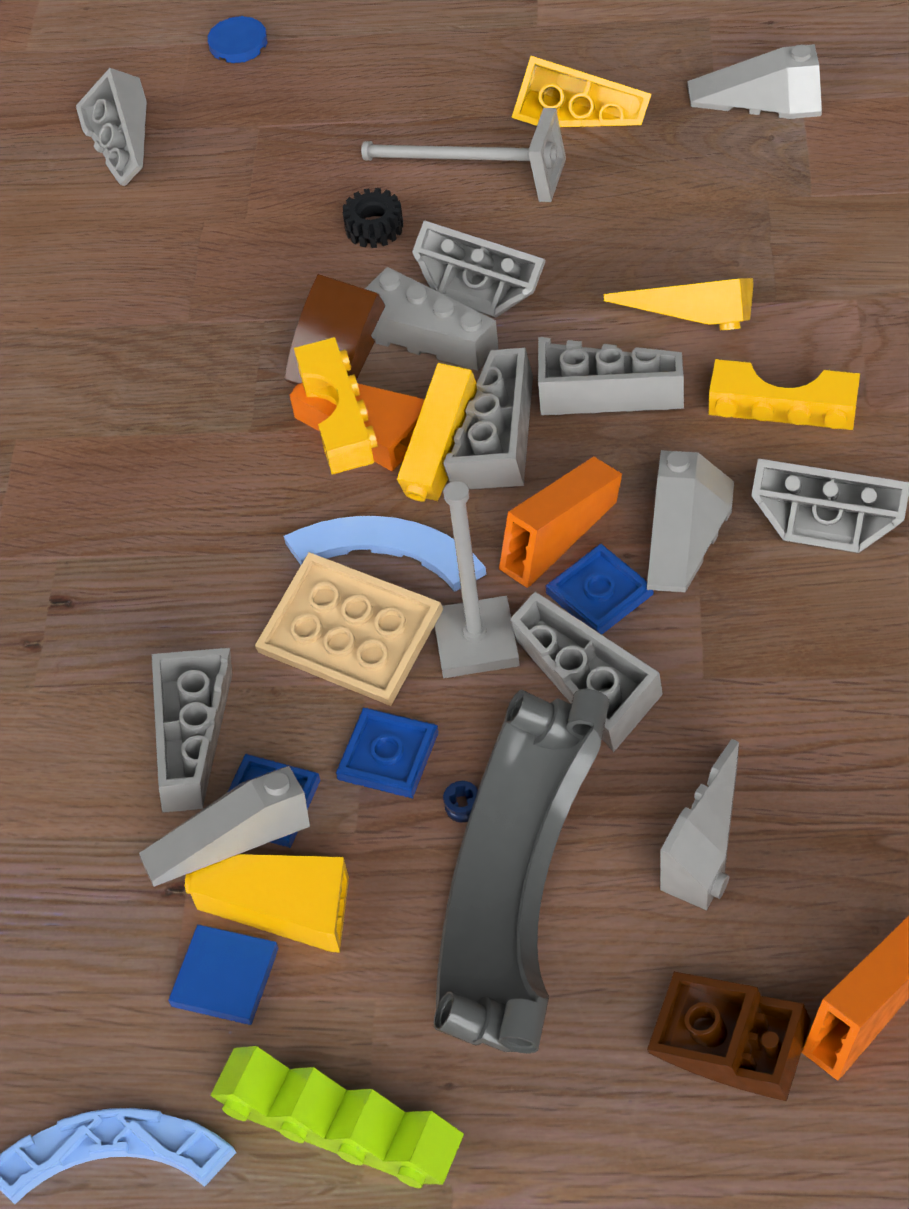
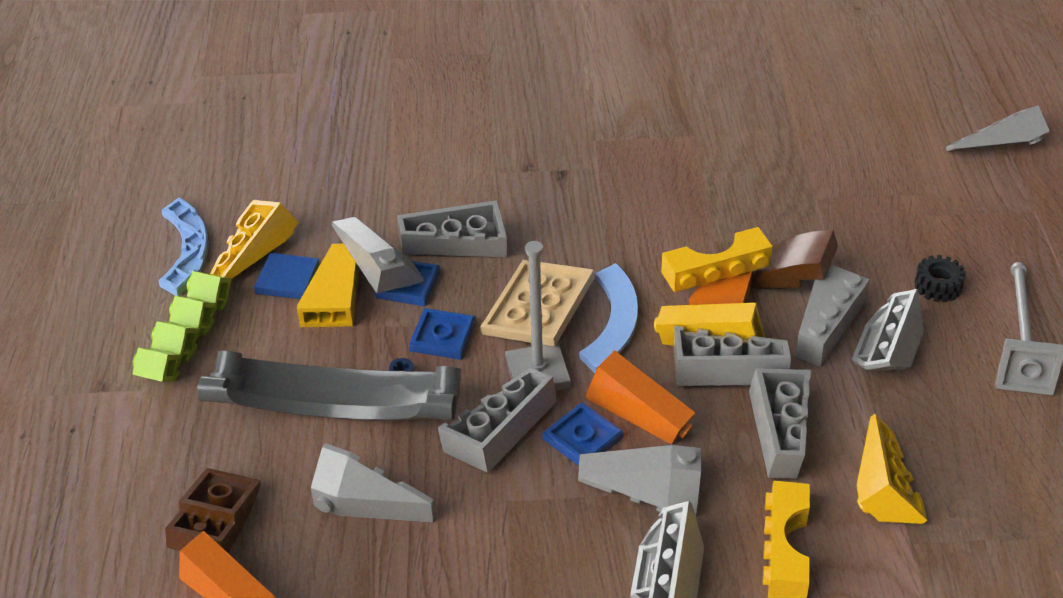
camera: 80 degrees right, 10 degrees down
none -> yellow wedge [210,200,299,278]

